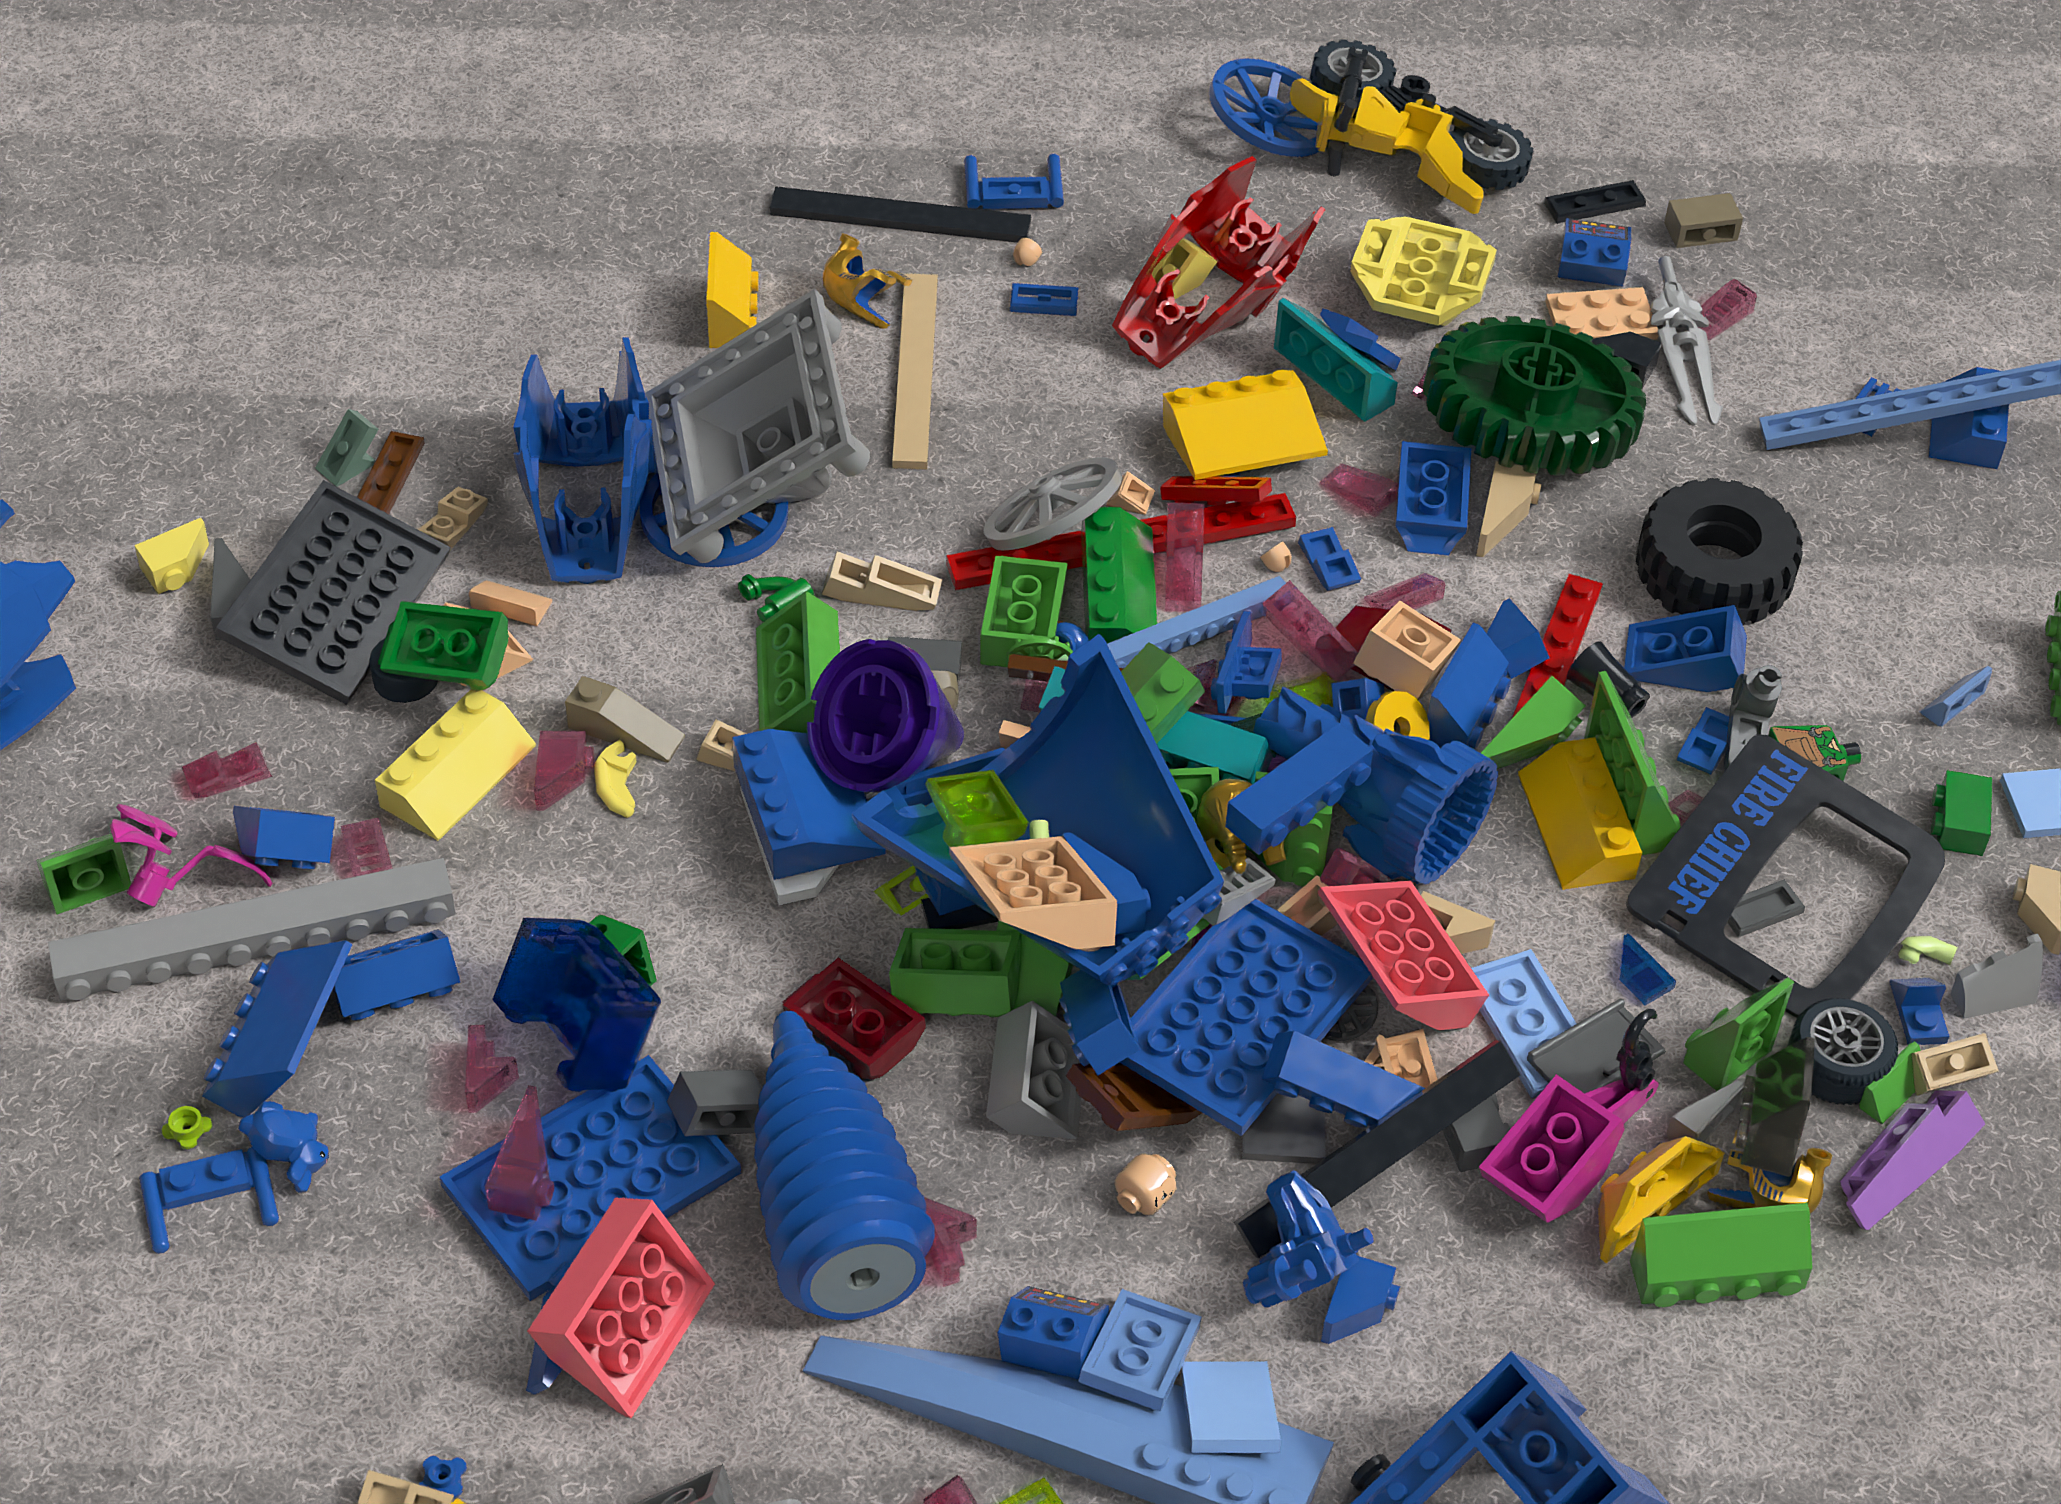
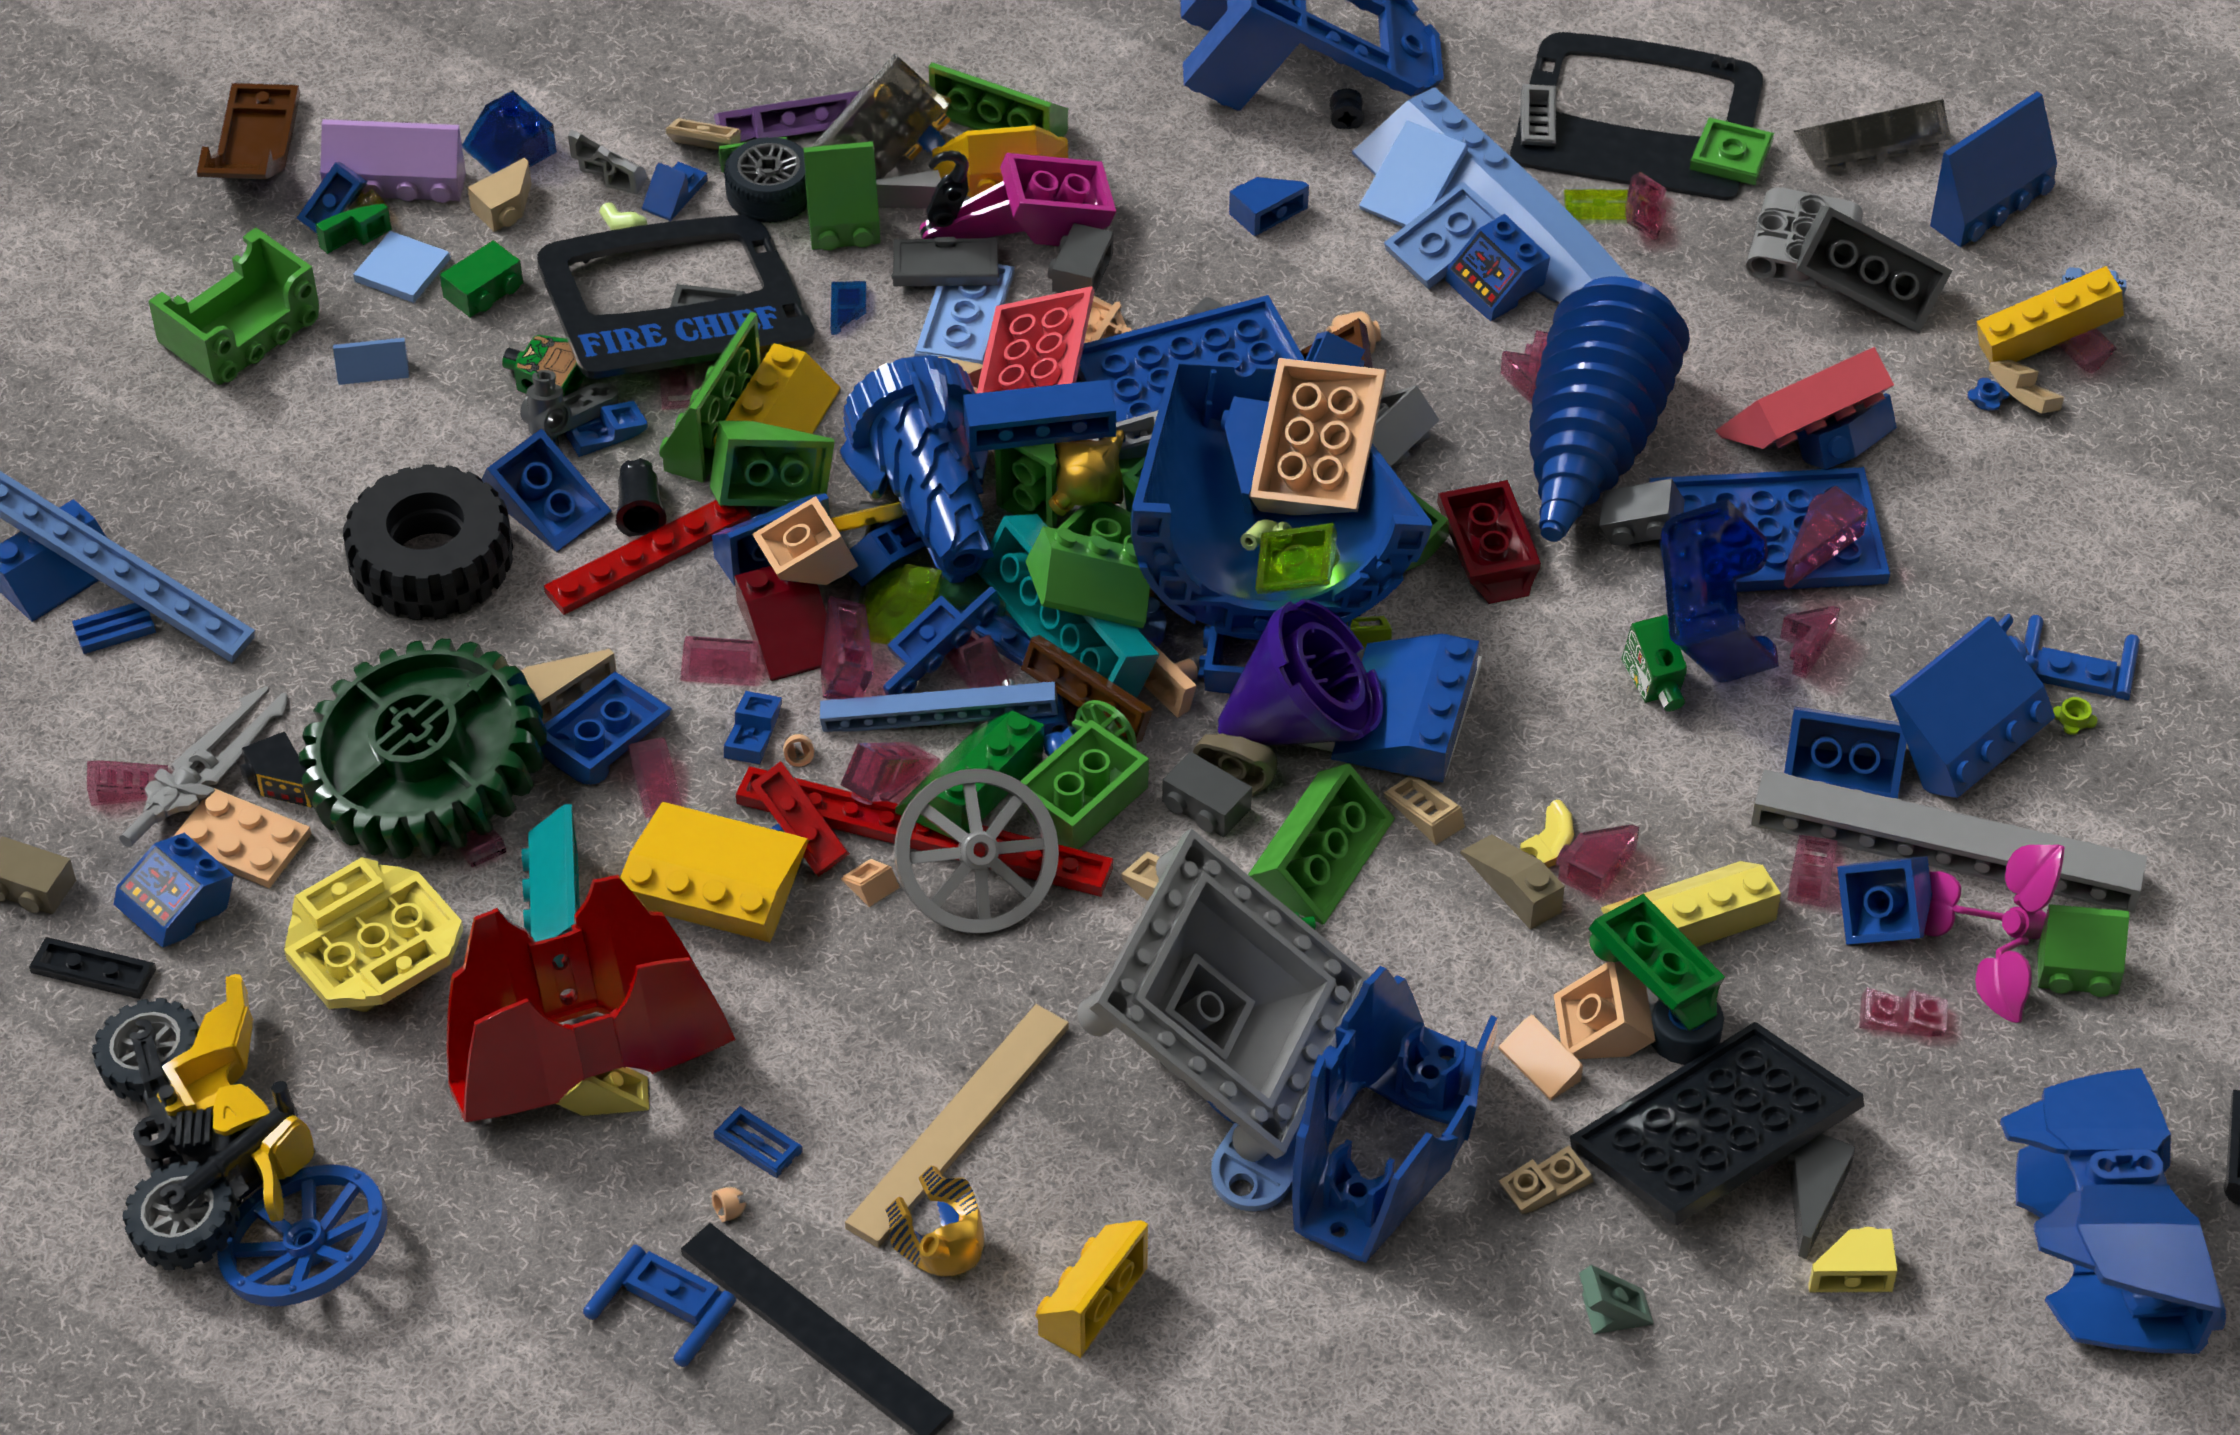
camera: 145 degrees left, 0 degrees up
reddish brown tile [357,431,425,514] -> none
black tile [1233,1040,1520,1258] -> none
blue piece [1243,1170,1374,1308] -> none
blue brick [1262,1031,1425,1128] -> none
blue slope [1320,308,1401,371] -> none
blue slope [1486,598,1549,679] -> none

